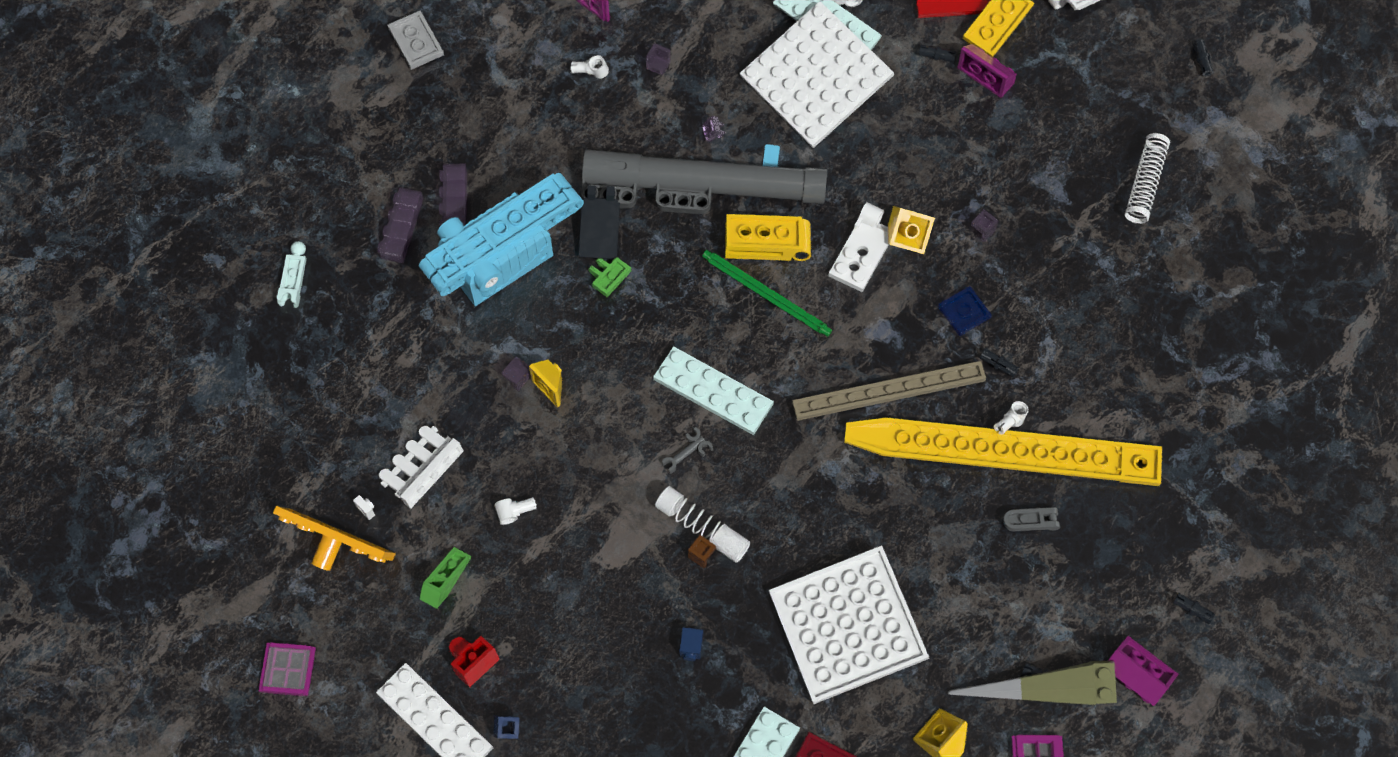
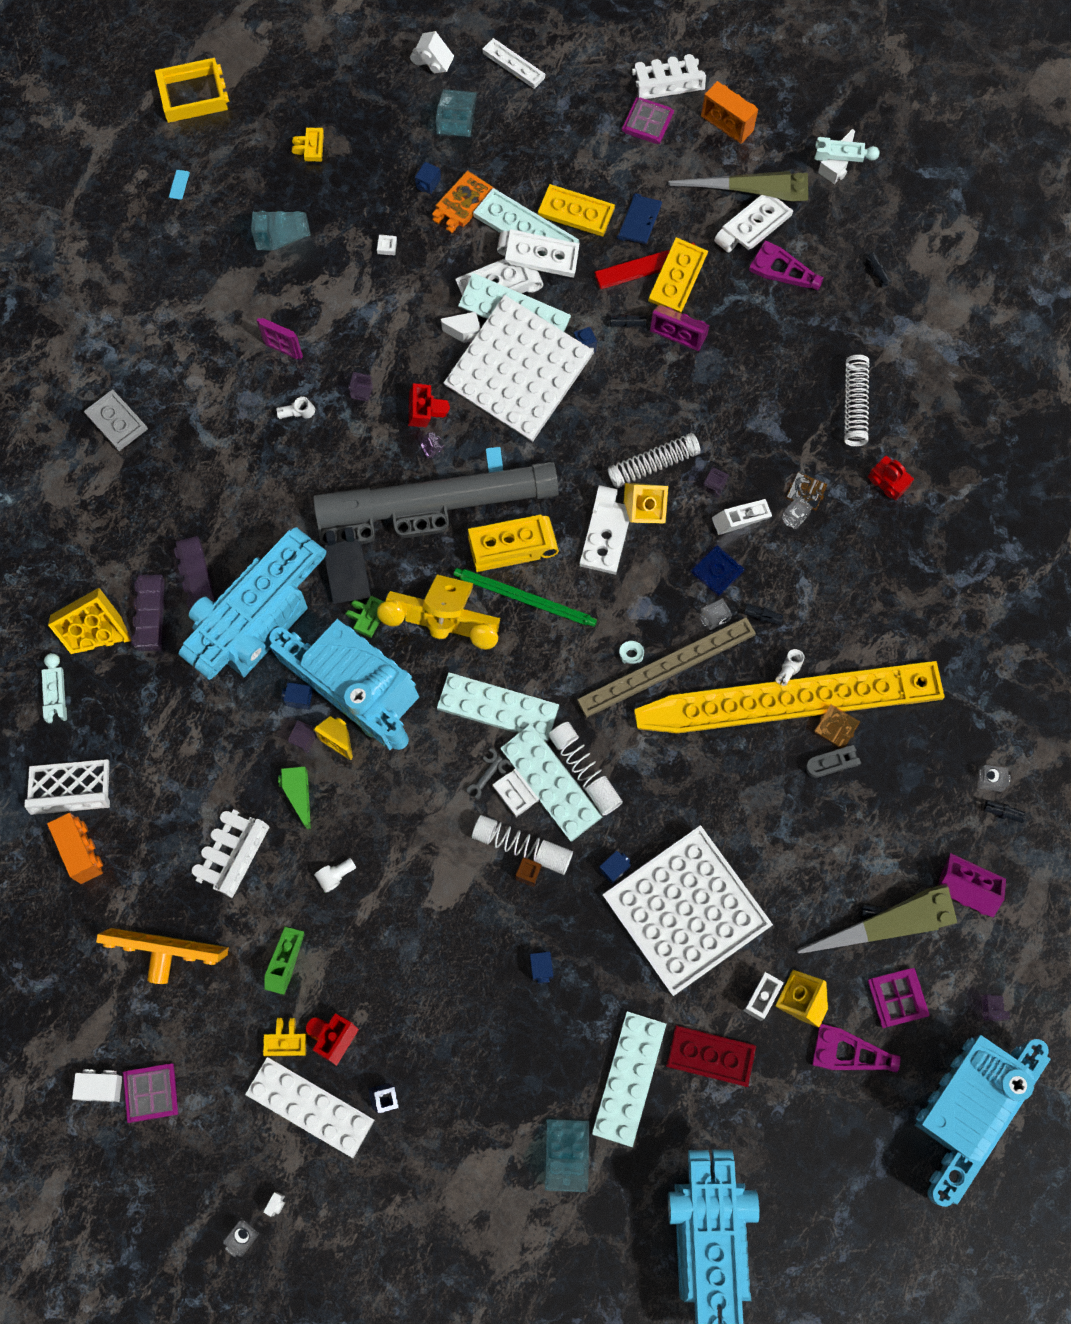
camera: 15 degrees left, 5 degrees up
white plate [353,495,375,520] -> none
none -> white fence [25,760,110,815]
none -> orange brick [47,813,103,884]
none -> yellow wedge [48,588,131,654]
none -> white brick [72,1069,122,1102]
none -> yellow hinge [263,1018,307,1056]
none -> medium azure piece [269,619,419,750]
none -> bright green slope [279,767,311,829]
none -> dark blue brick [282,683,313,710]
none -> yellow piece [377,575,500,649]
none -> red brick [408,383,450,428]
none -> white slope [441,312,480,343]
none -> white plate [493,768,539,817]
none -> light aqua plate [501,724,602,841]
none -> white piece [548,722,623,815]
none -> dark blue brick [573,327,597,353]
none -> dark blue brick [599,851,631,885]
none -> white piece [608,433,700,488]
none -> light aqua piece [619,641,644,664]
none -> clear brick [700,598,732,630]
none -> white slope [712,499,772,535]
none -> white brick [743,972,783,1021]
none -> magenta plate [749,240,824,290]
none -> clear brick [781,496,813,530]
none -> piece [786,472,827,511]
none -> clear orange piece [814,704,860,748]
none -> red brick [868,455,914,501]
none -> clear brick [978,765,1011,792]

